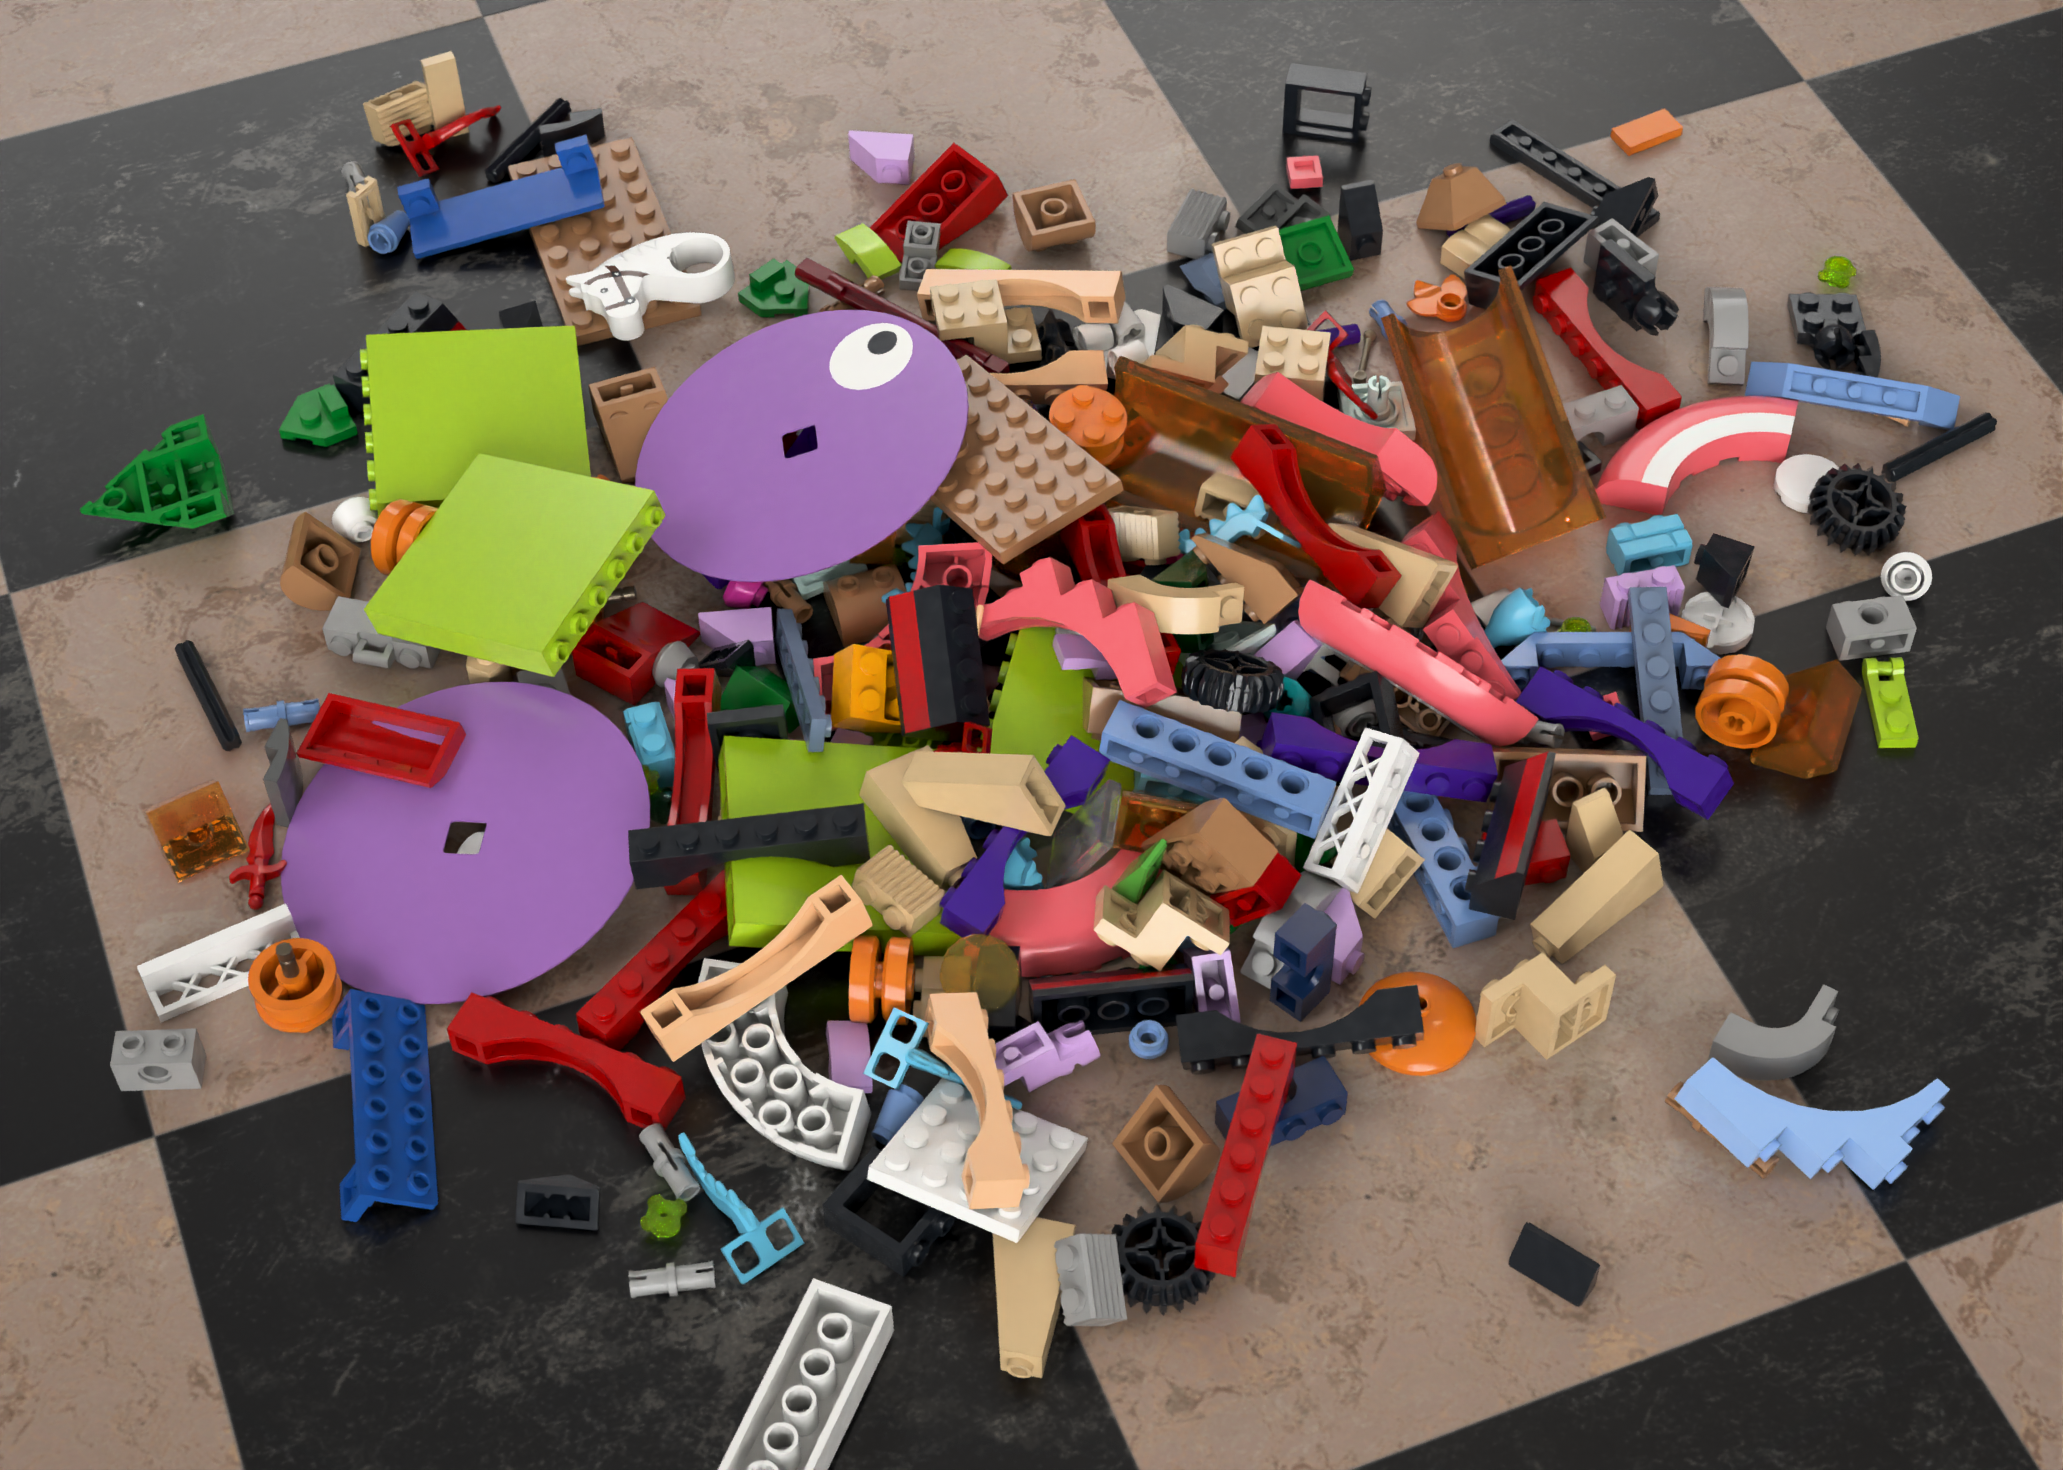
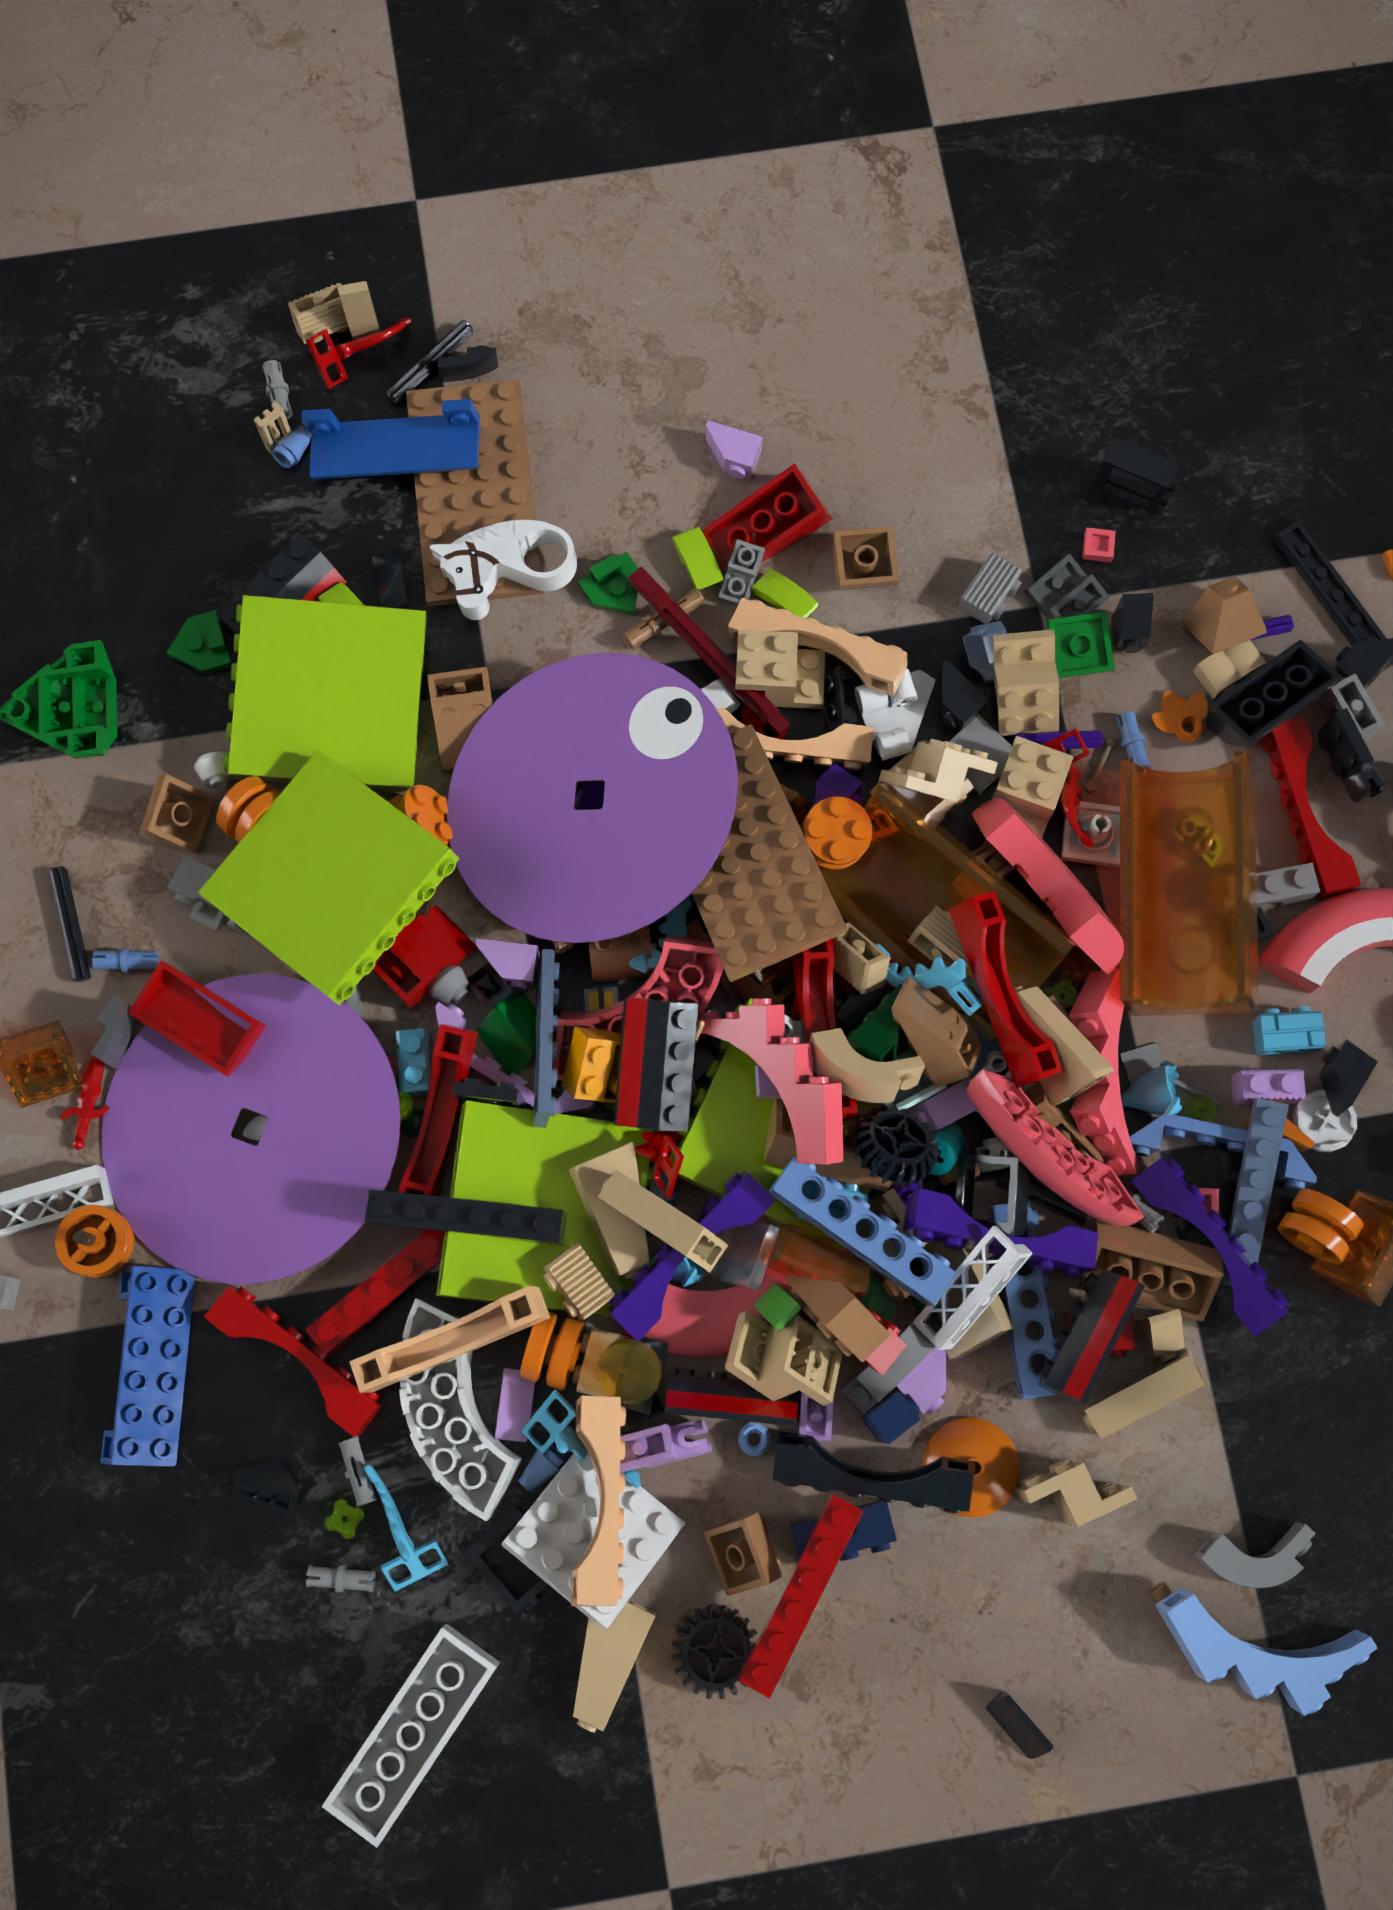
camera: 10 degrees right, 25 degrees up
light grey brick [1054,1233,1127,1326] -> none

